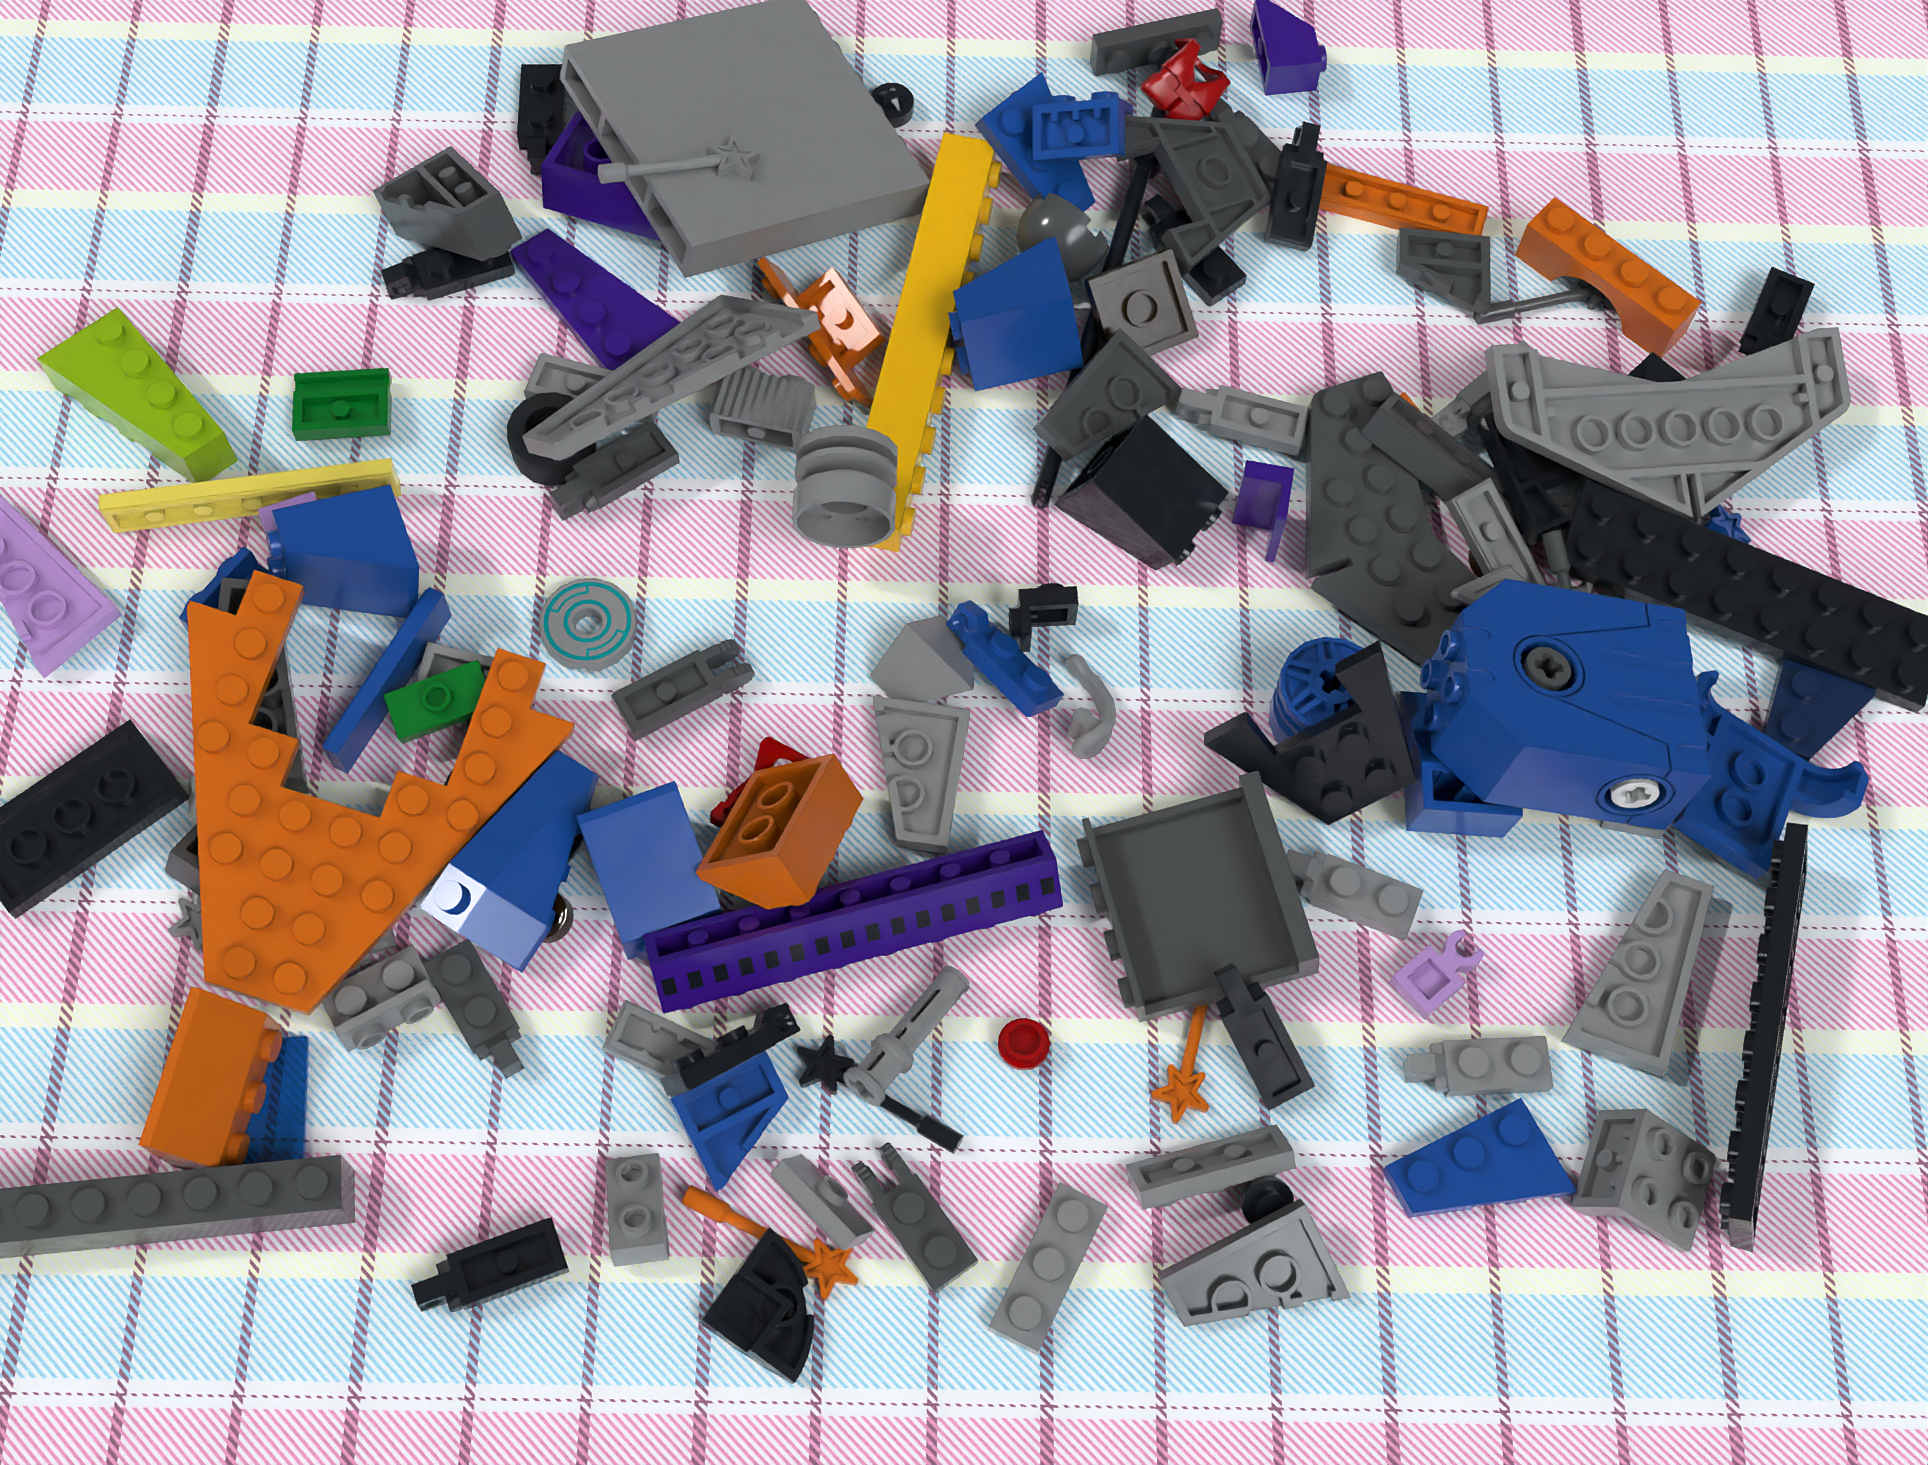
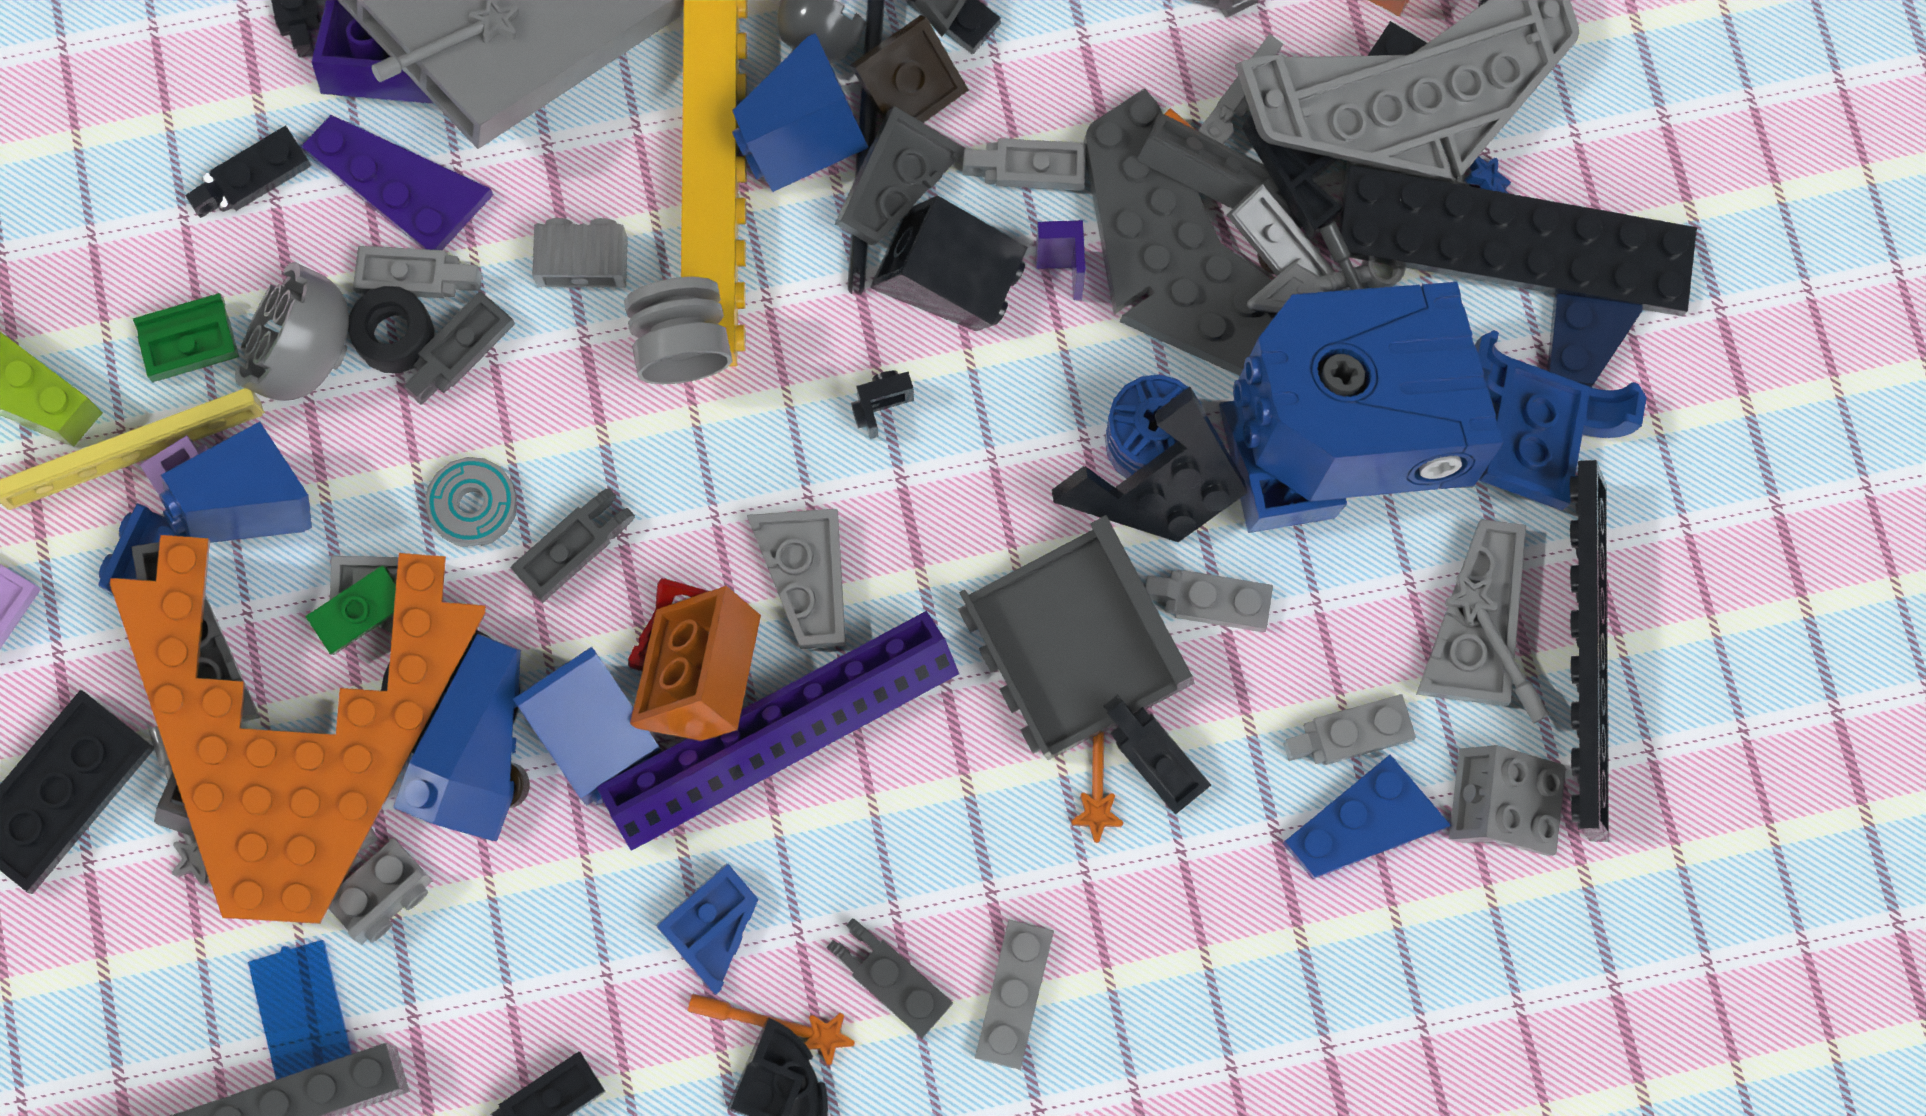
camera: 10 degrees left, 10 degrees up
orange slope [138,987,282,1170] -> none
blue tile [322,587,452,774] -> none
dark grey wedge [373,146,523,261] -> none
dark grey hinge [422,939,525,1079] -> none
light grey wing [522,294,821,460] -> none
light grey plate [601,1000,719,1078] -> none
light grey plate [606,1153,669,1267] -> none
black hinge [659,1003,801,1097] -> none
orange bracket [757,257,887,408] -> none
light grey plate [770,1154,875,1250] -> none
black piece [797,1035,964,1154] -> none
light grey pin [843,965,970,1106] -> none
light grey slope [870,615,974,702] -> none
blue hinge [946,600,1065,718] -> none
red plate [998,1018,1050,1071] -> none
light grey piece [1066,654,1116,759] -> none
light grey plate [1126,1124,1296,1210] -> none
wing [1157,1198,1351,1327] -> none
black plate [1240,1176,1294,1224] -> none
lavender plate [1389,929,1484,1020] -> none
none -> light grey cylinder [235,262,349,401]
none -> light grey piece [1445,573,1550,724]

